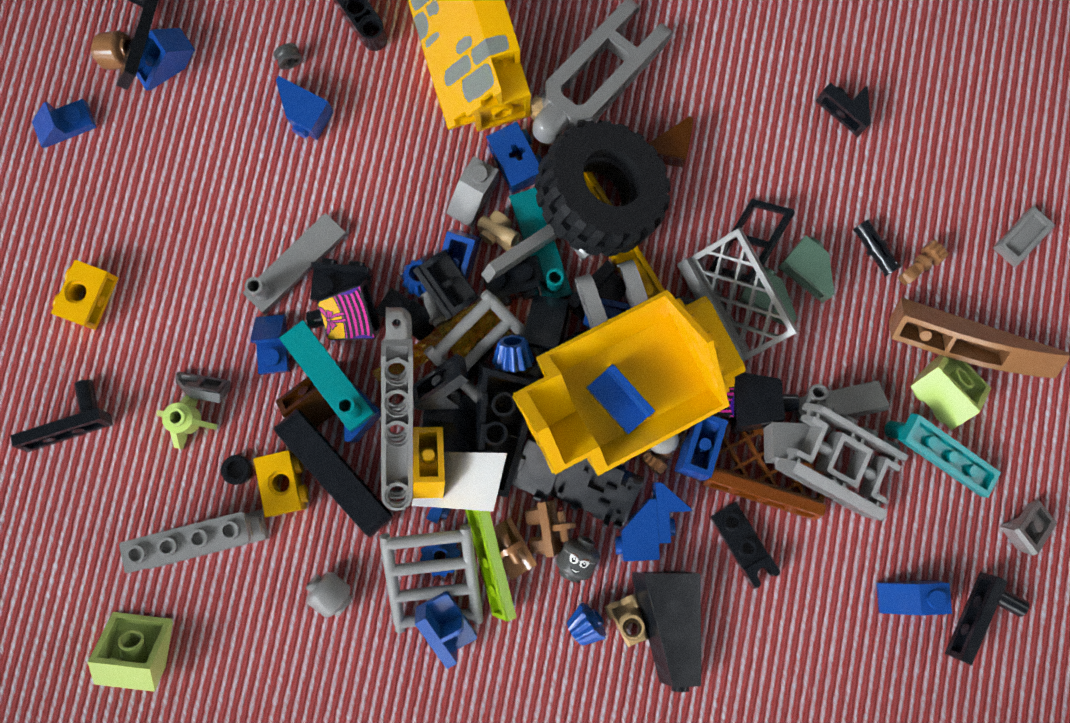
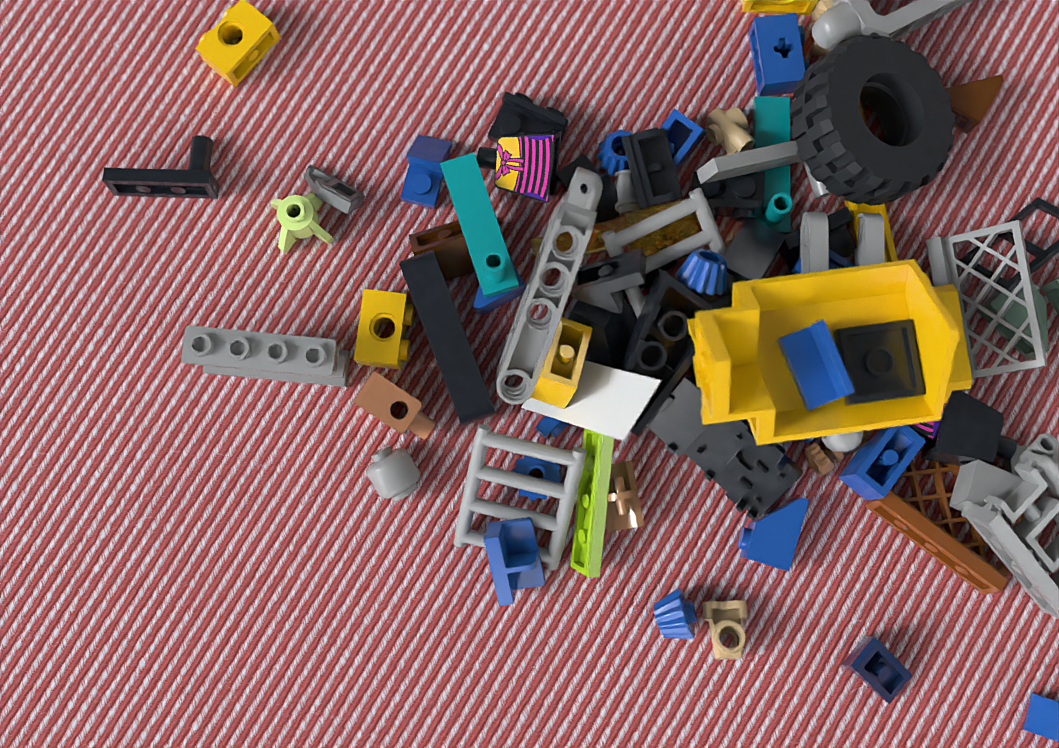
camera: 25 degrees right, 0 degrees up
yellowish green slope [88,612,173,692] -> none
black tile [221,455,253,485] -> none
light grey piece [242,213,347,314] -> none
light grey slope [446,156,500,228] -> none
medium nougat hips [525,500,576,558] -> none
dark grey head [556,535,600,583] -> none
black slope [632,571,701,692] -> none
blue slope [652,482,693,544] -> none
black plate [709,502,780,589] -> none
none -> nougat torso [353,371,436,440]
none -> black tile [833,319,925,406]
none -> dark blue slope [842,636,912,704]

